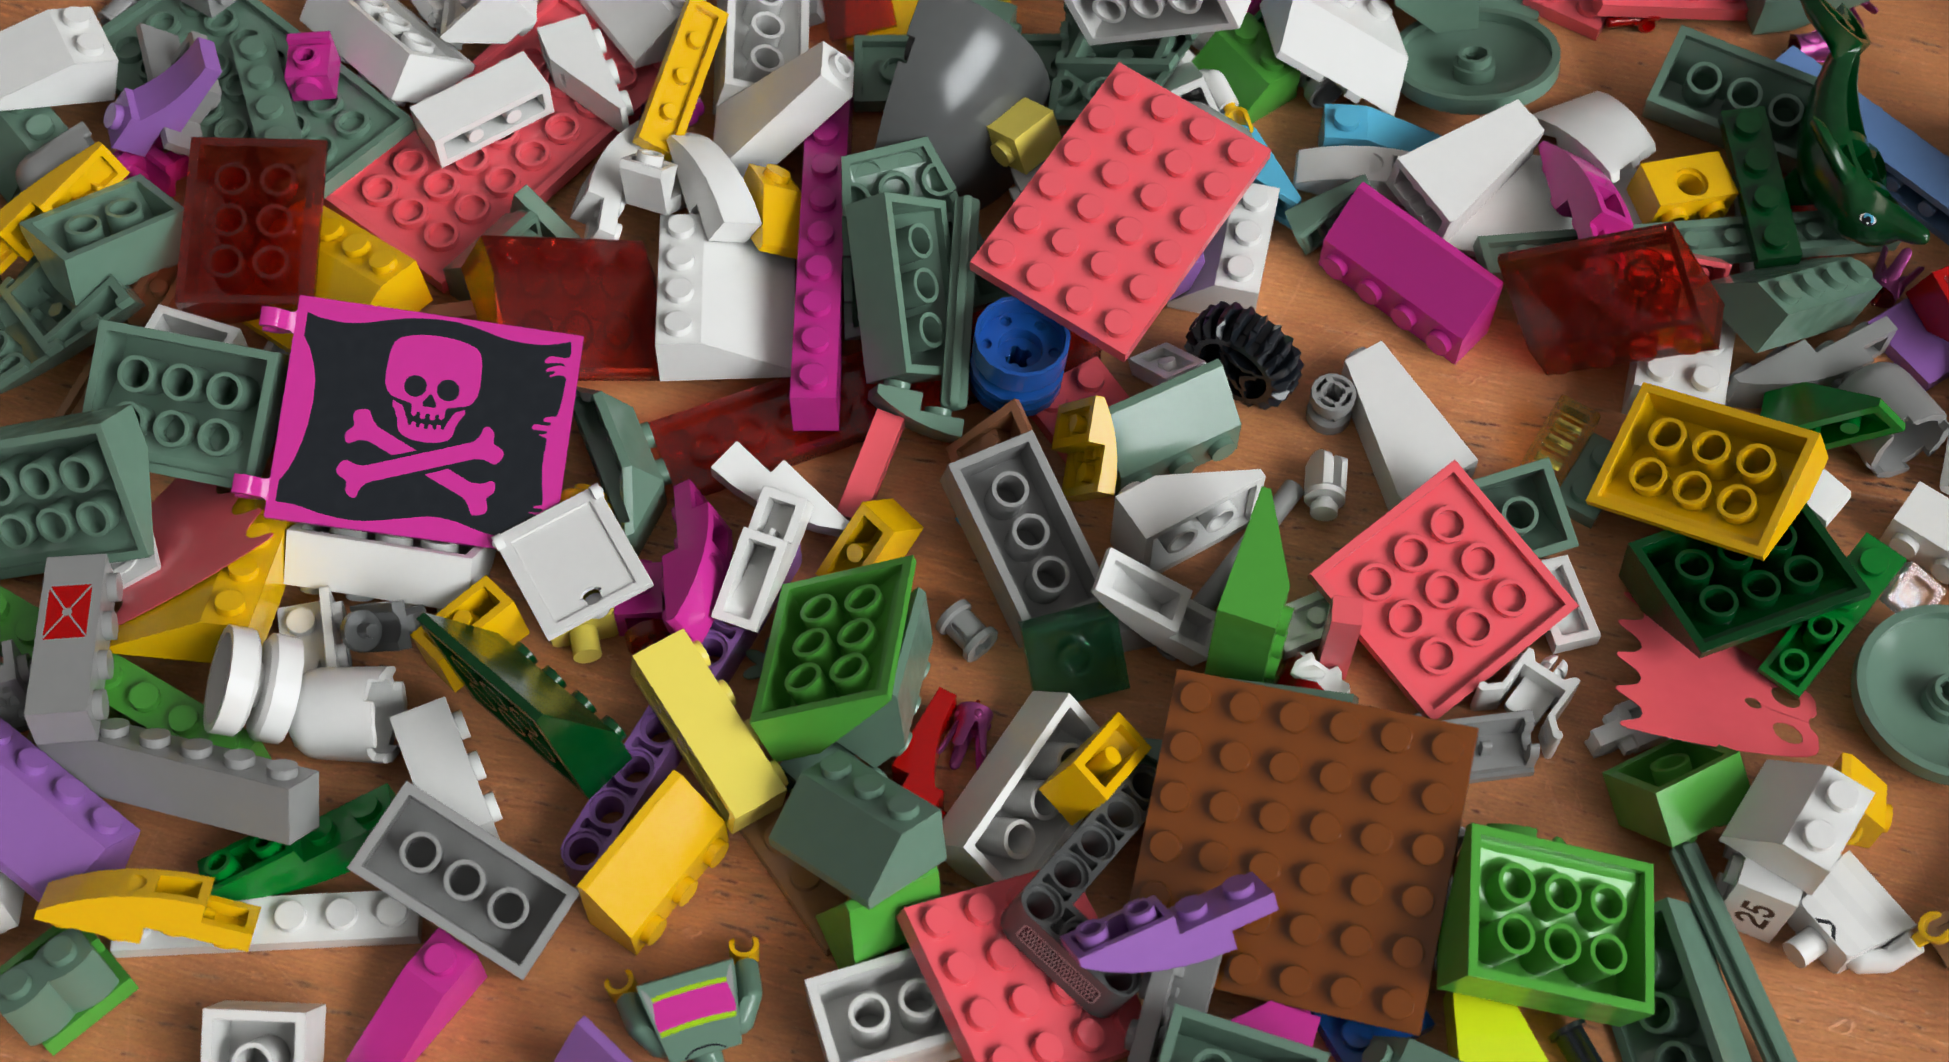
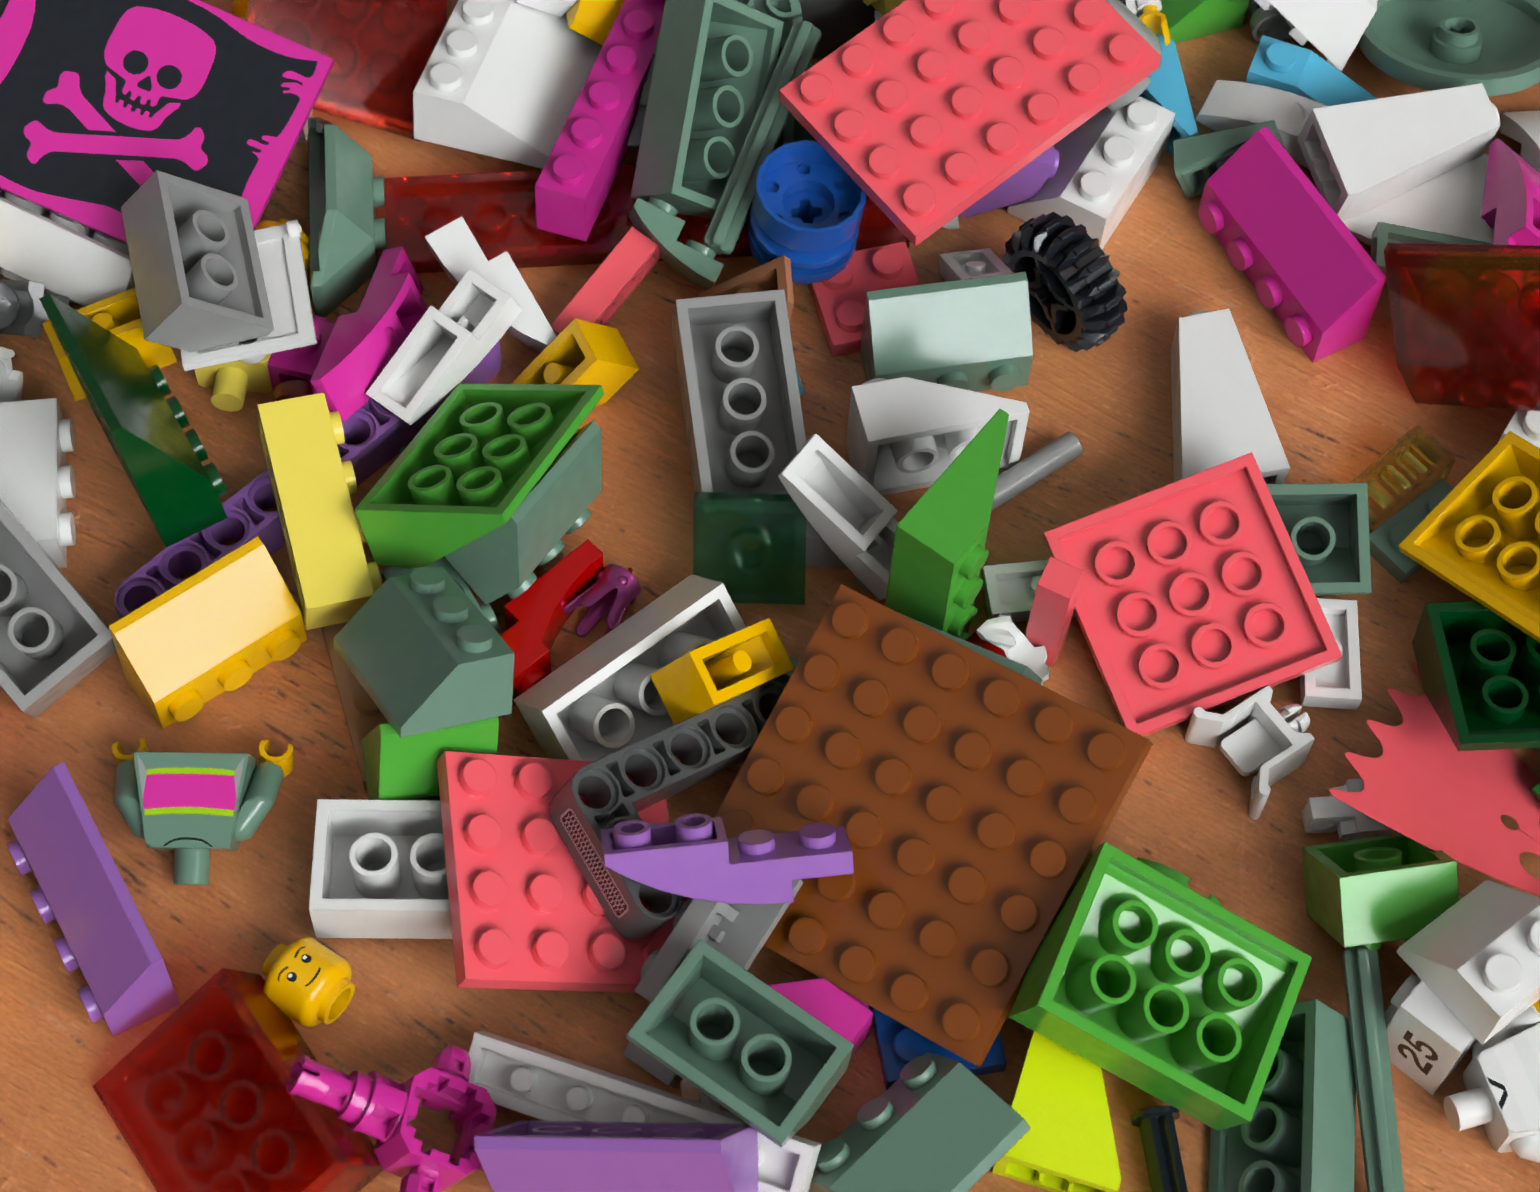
camera: 15 degrees right, 0 degrees up
light grey bush [935,599,998,663] -> none
yellow slope [1051,395,1117,502] -> none
white arm [1304,449,1348,521] -> none
light grey wheel [1306,373,1356,435] -> none
light grey hinge [1441,710,1540,784] -> none
none -> light grey slope [121,170,274,352]

